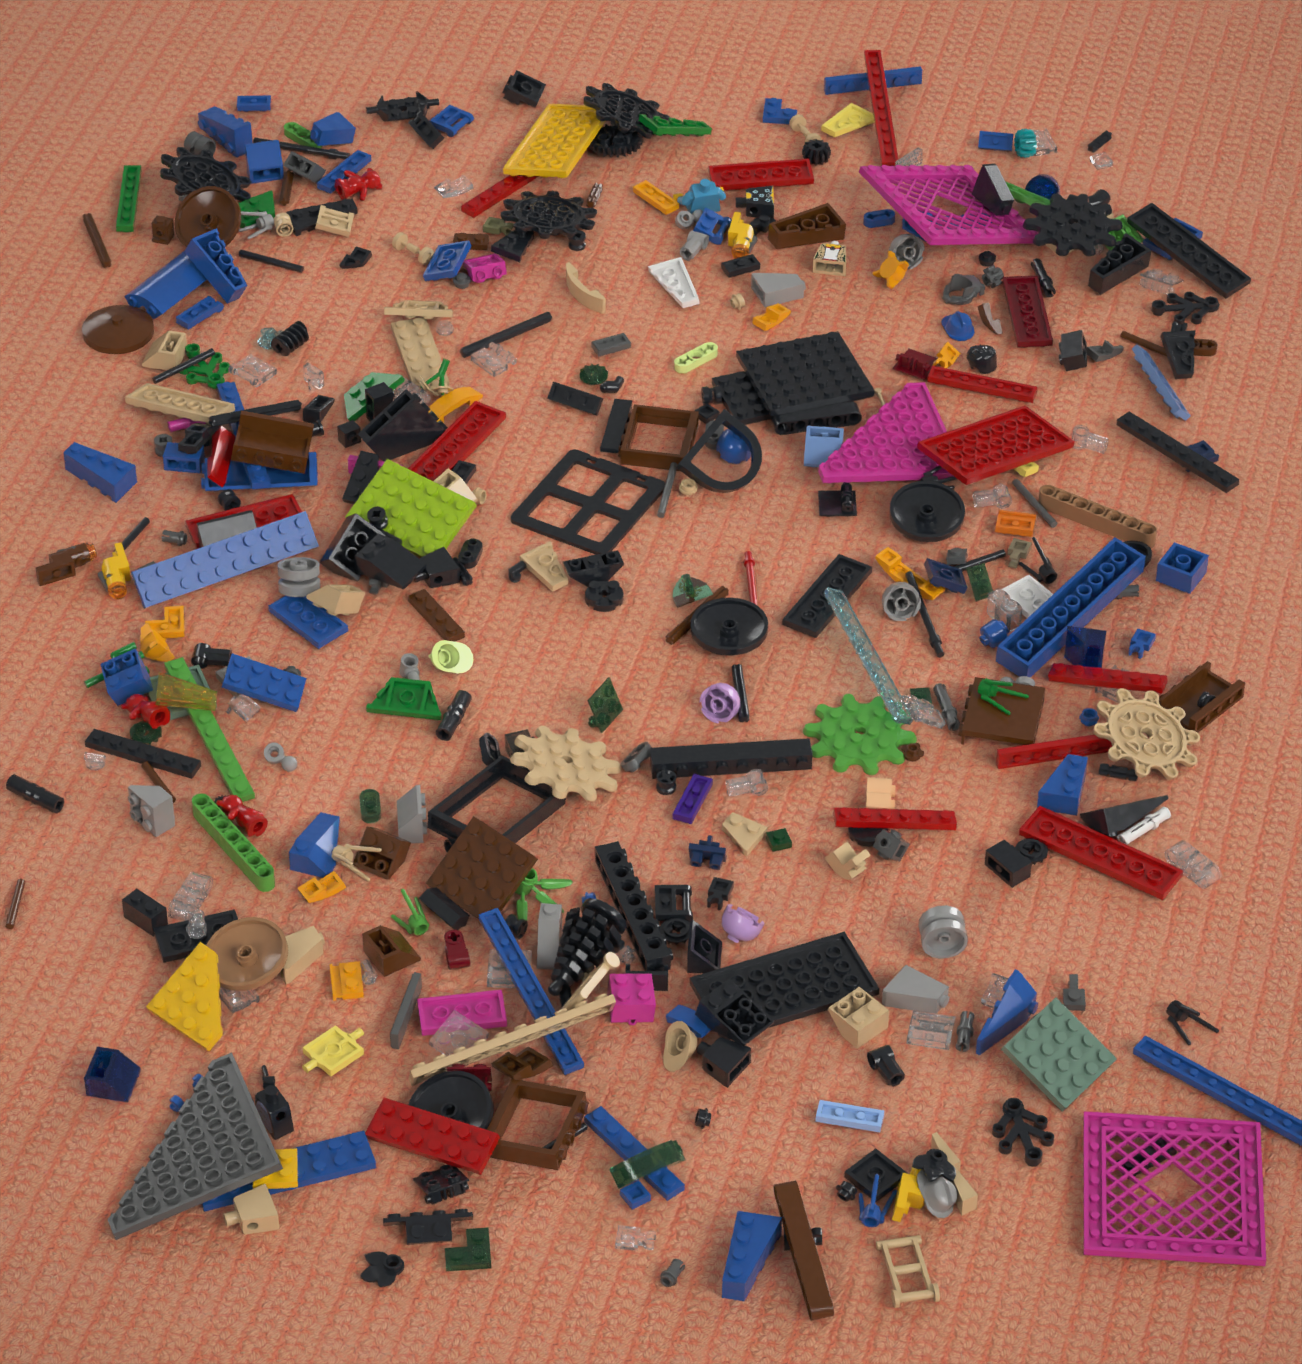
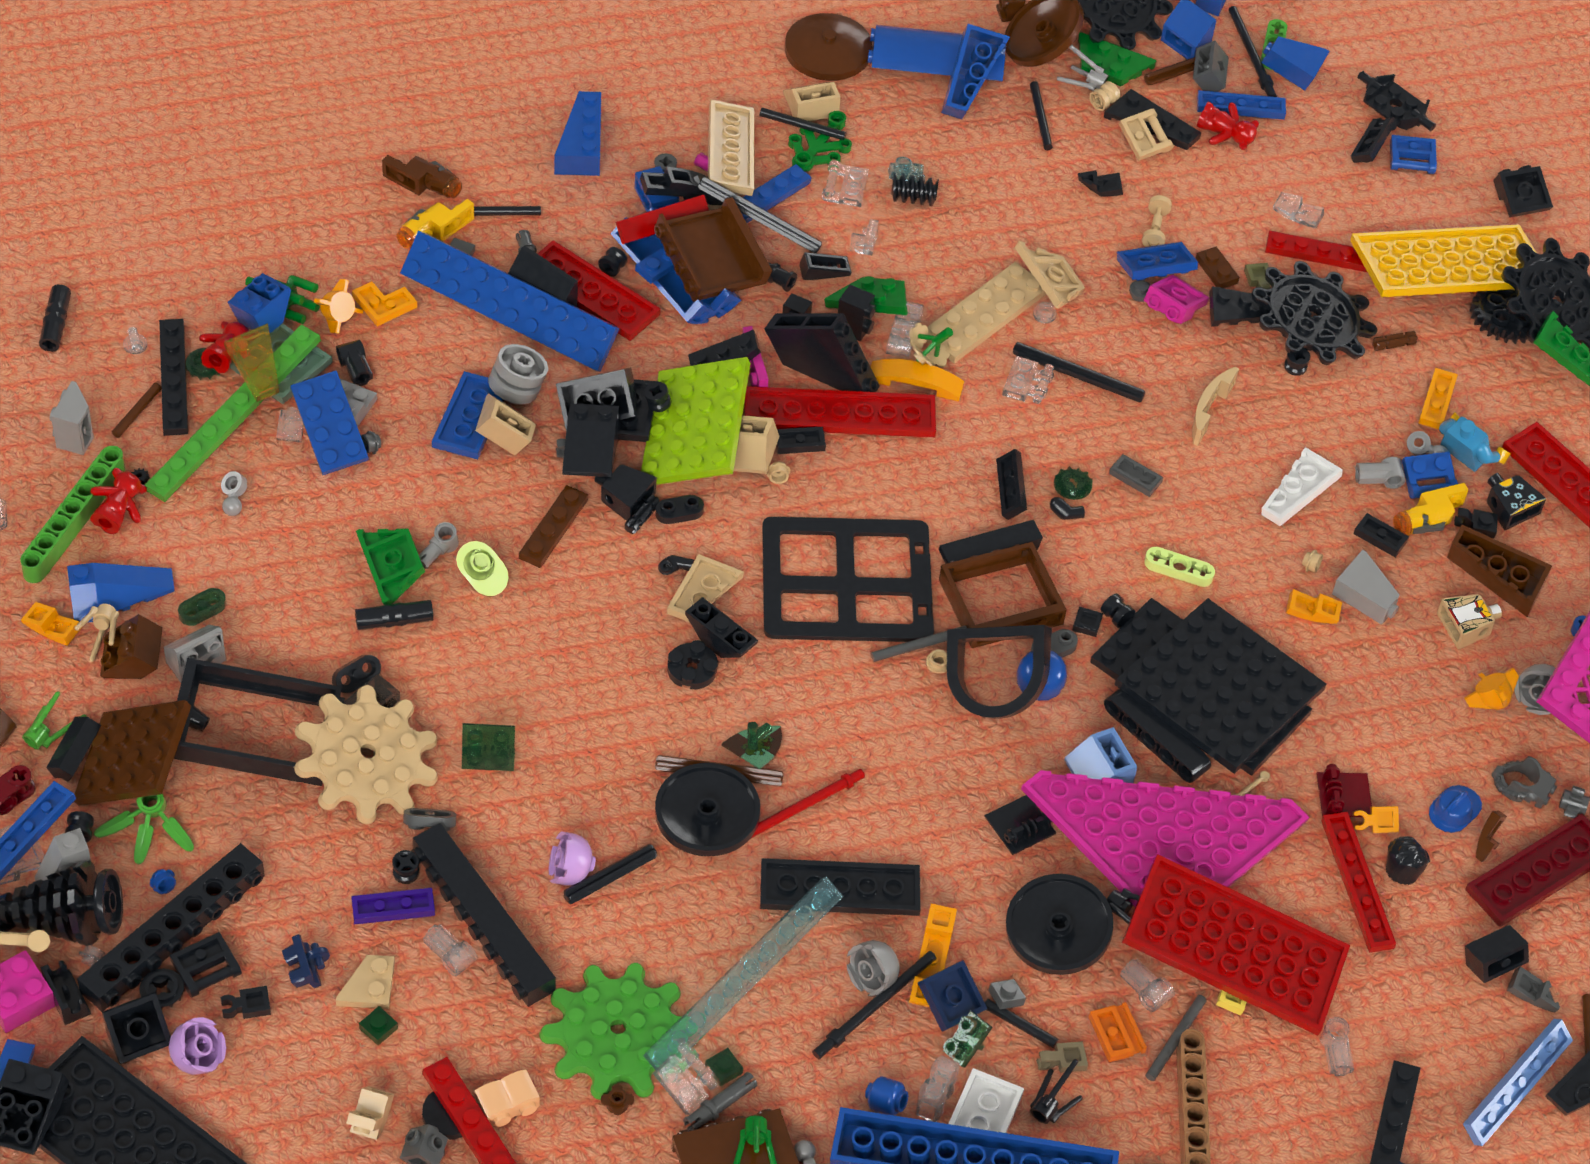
camera: 55 degrees right, 10 degrees up
blue plate [175,296,224,330] -> none

